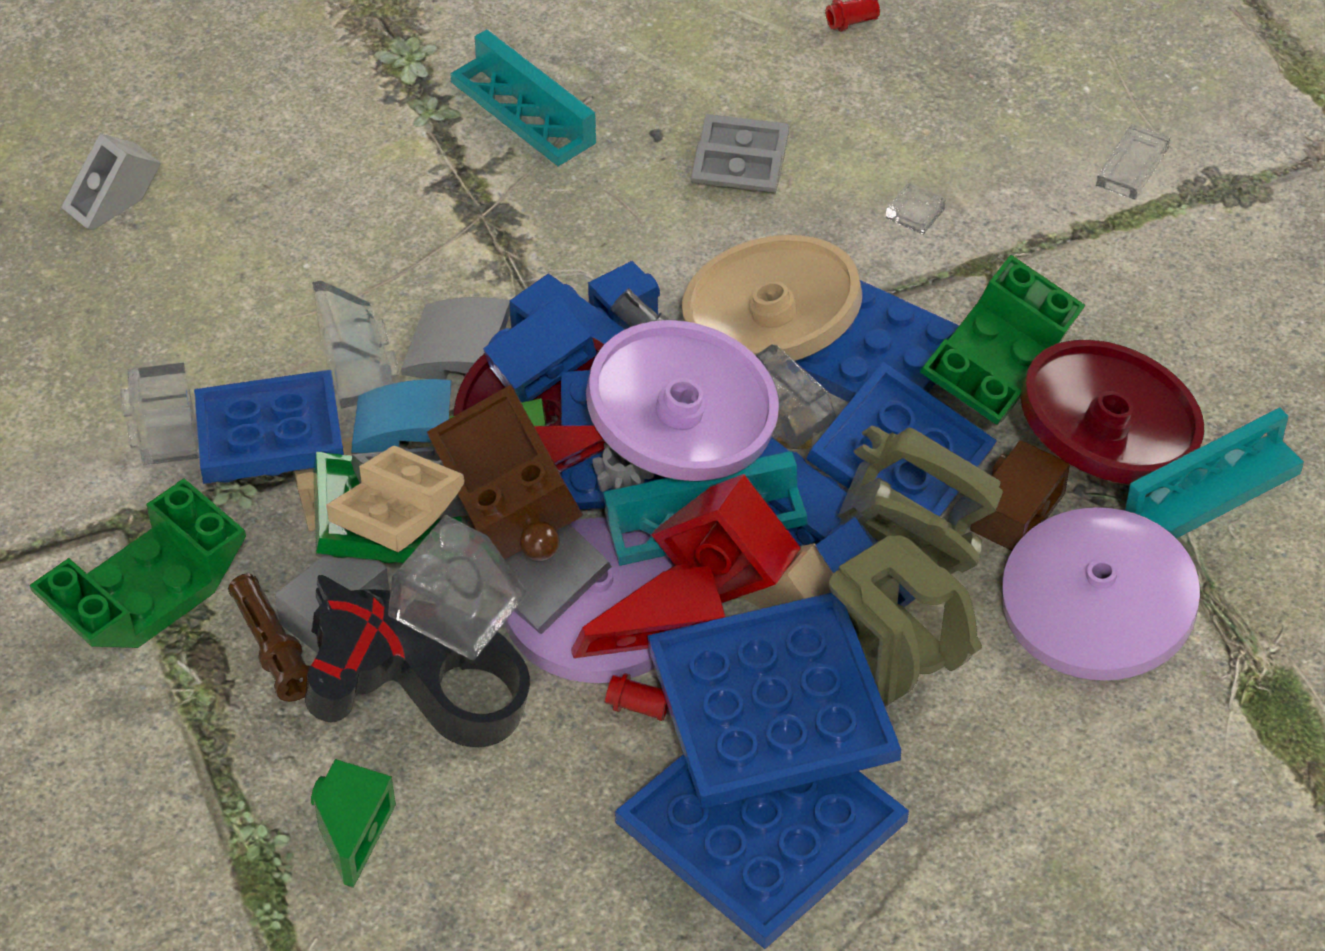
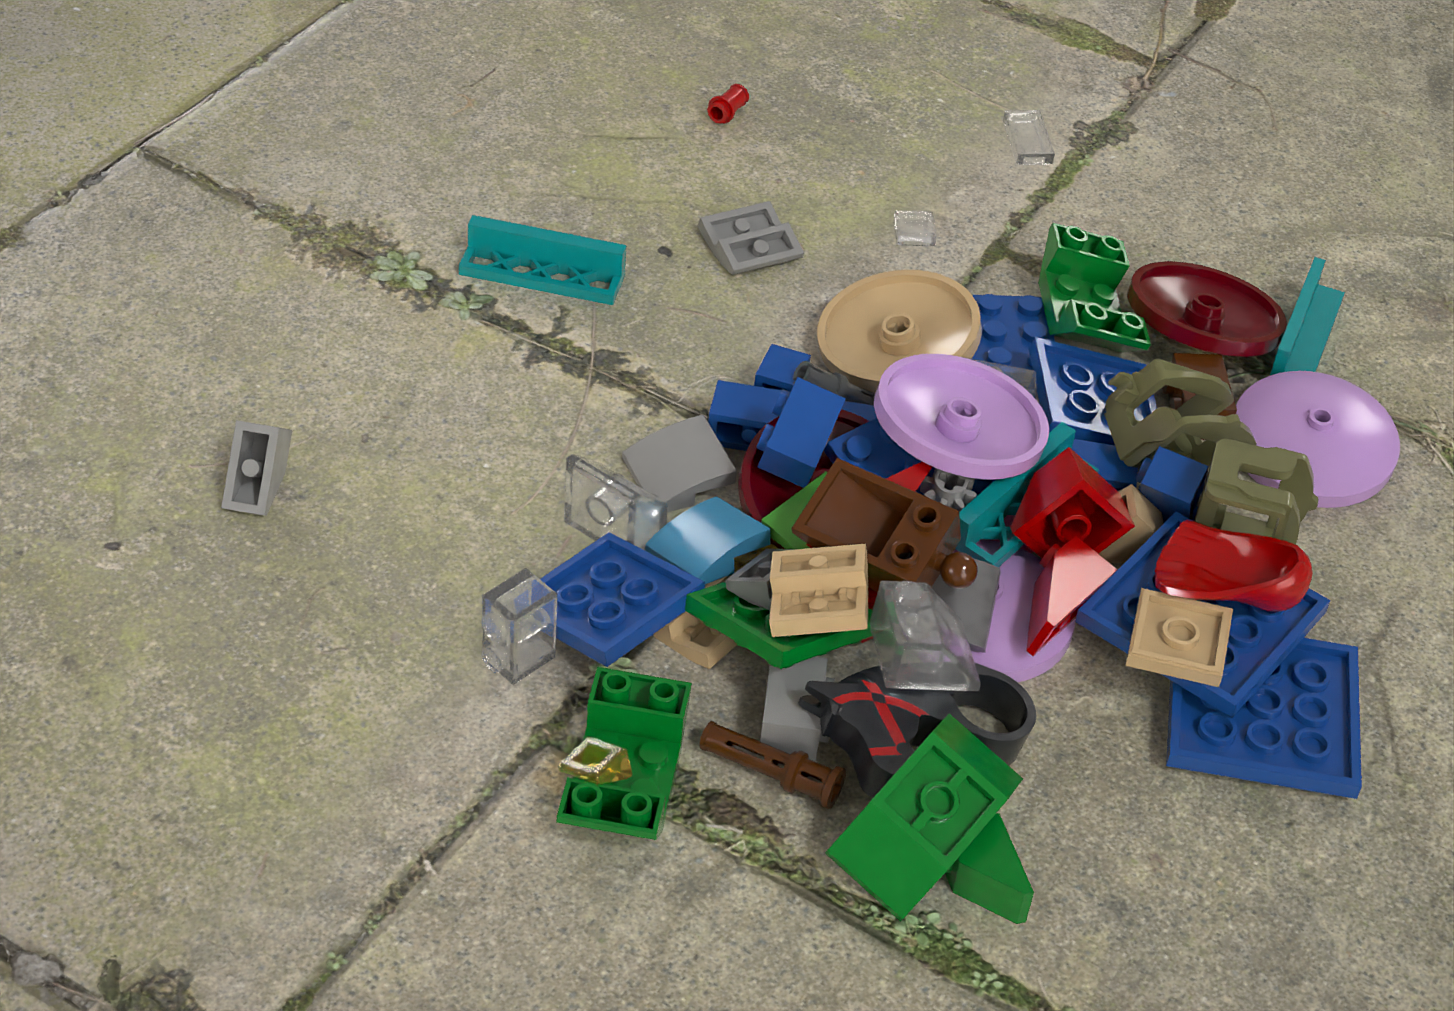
camera: 40 degrees left, 5 degrees down
red pin [605,673,669,721] -> none
none -> clear yellow slope [558,736,632,785]
none -> green slope [825,713,1023,922]
none -> tan tile [1125,588,1233,687]
none -> red hair [1154,520,1313,612]

